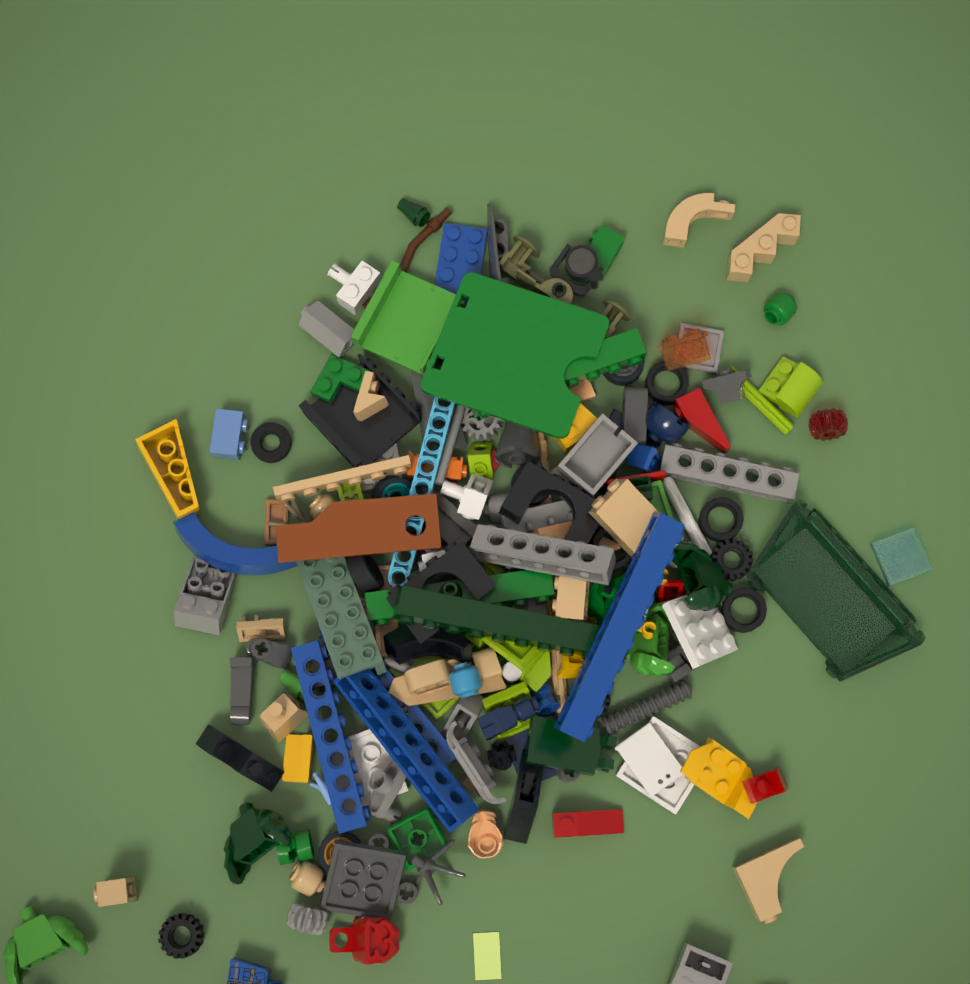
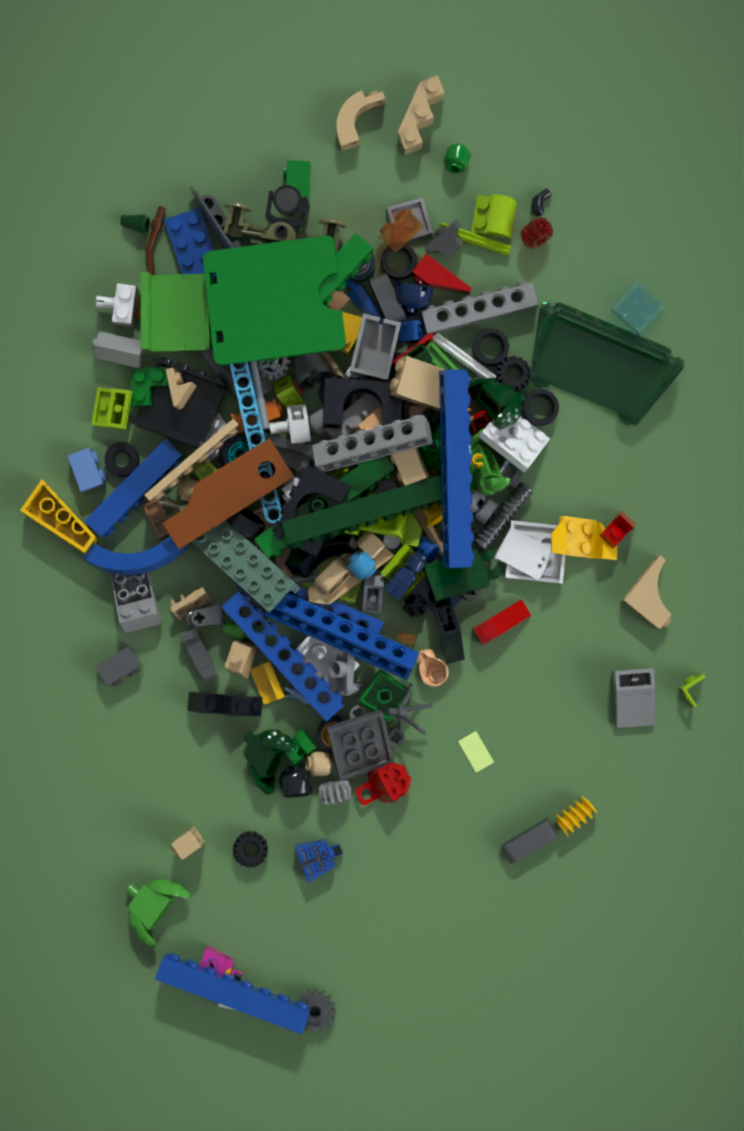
camera: 30 degrees left, 10 degrees up
light grey plate [446,721,507,804] -> none
none -> blue brick [85,439,184,538]
none -> lime brick [91,387,133,430]
none -> dark grey brick [95,646,142,687]
none -> black helmet [279,765,313,798]
none -> blue bar [346,280,384,324]
none -> light grey wheel [470,491,498,525]
none -> black arm [531,188,552,216]

